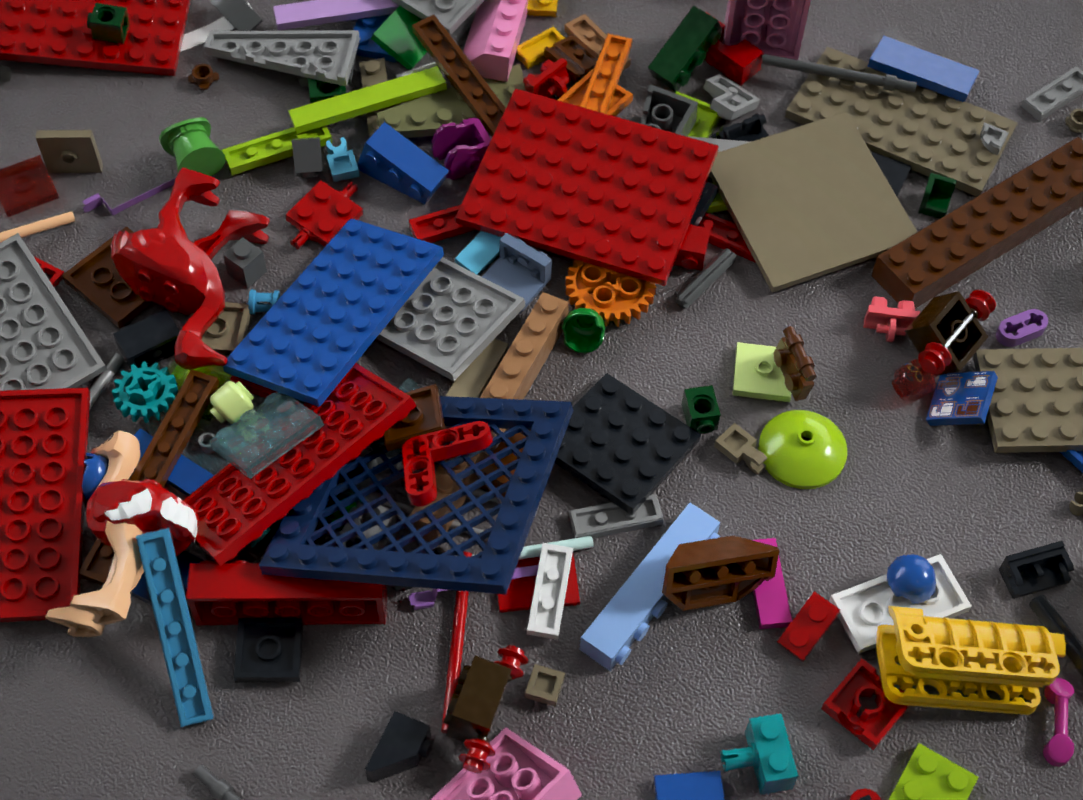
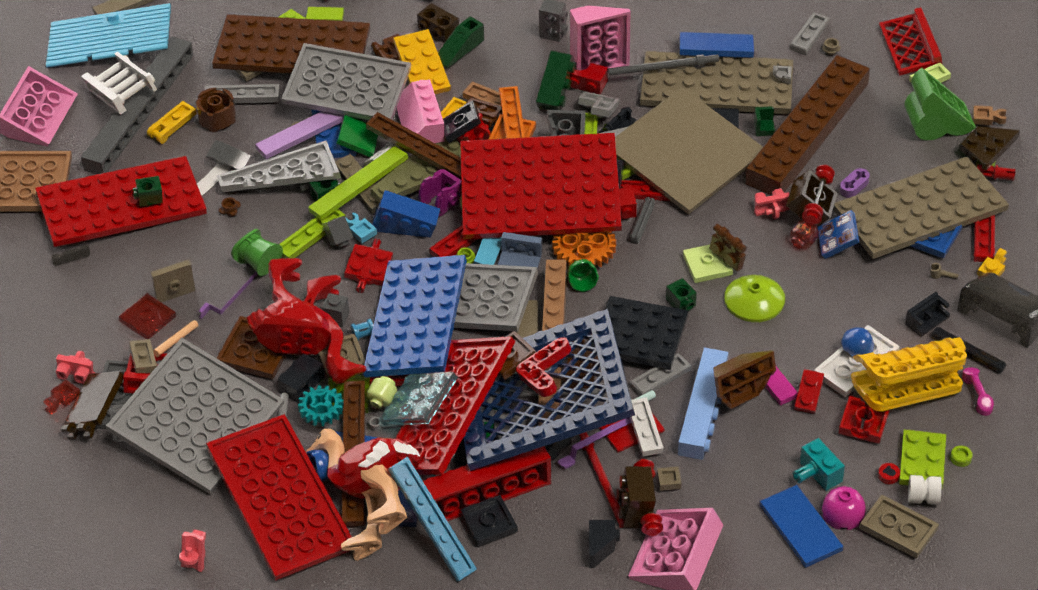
camera: 20 degrees left, 10 degrees down
dark tan plate [714,423,767,475] -> none
none -> black tile [443,101,481,143]
none -> lime plate [456,248,475,264]

